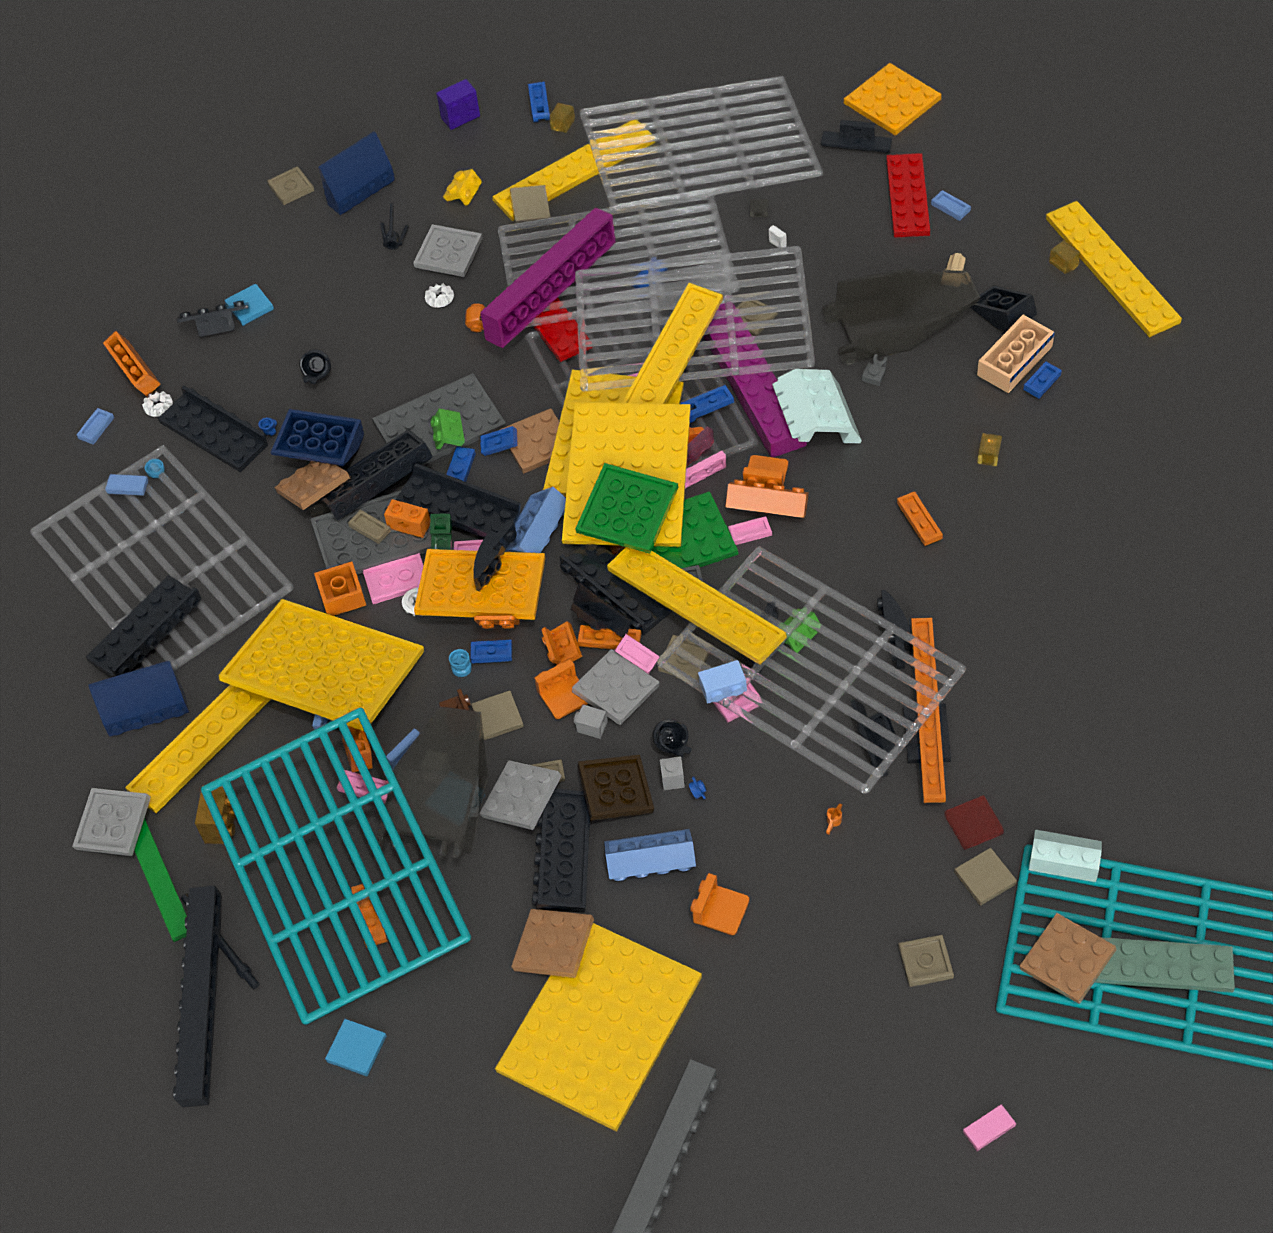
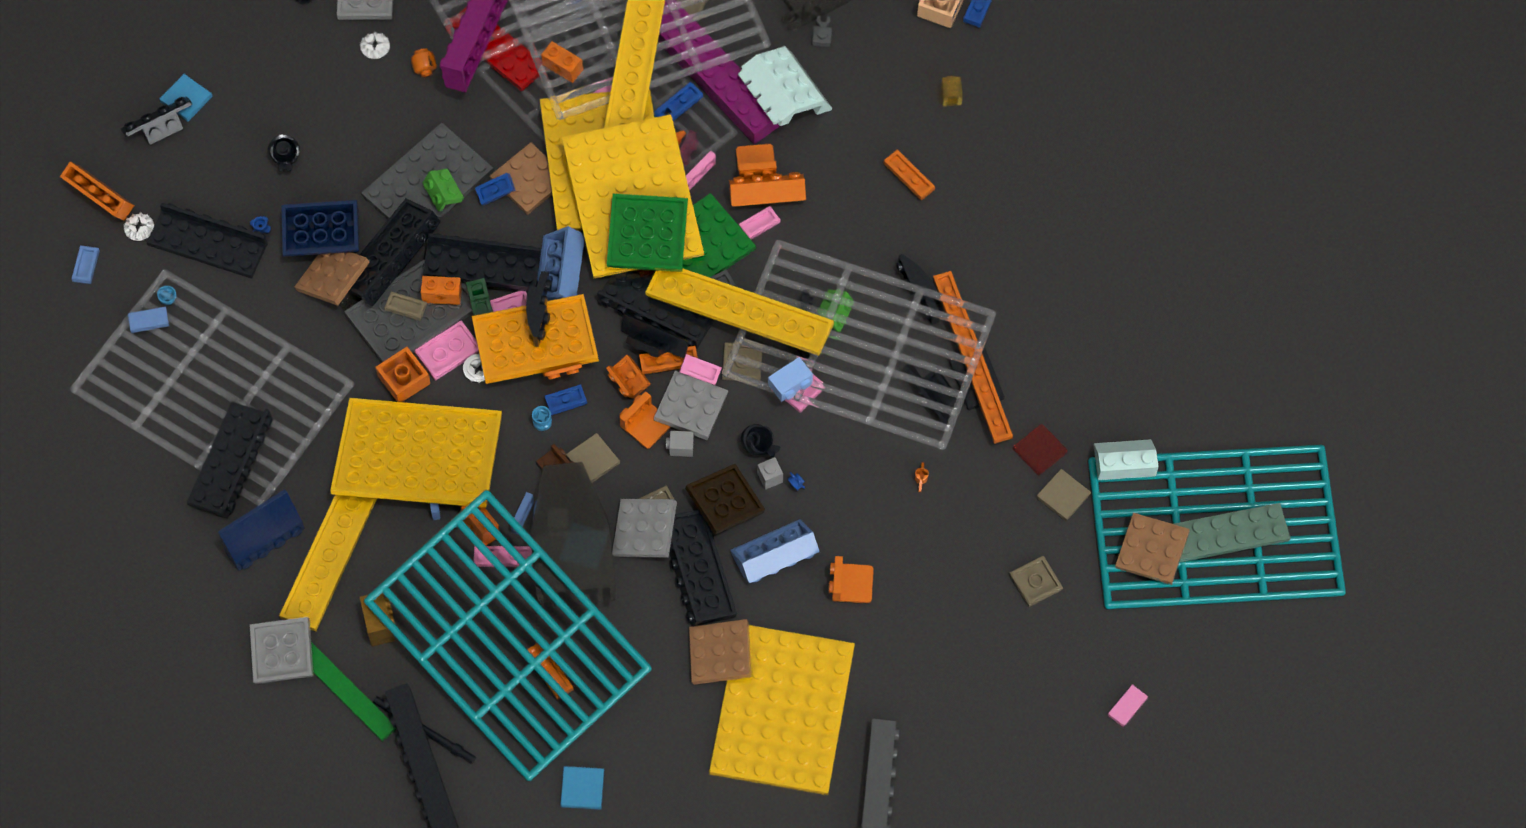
camera: 25 degrees left, 10 degrees up
blue plate [447,447,476,482] -> none
none -> orange brick [541,41,584,83]

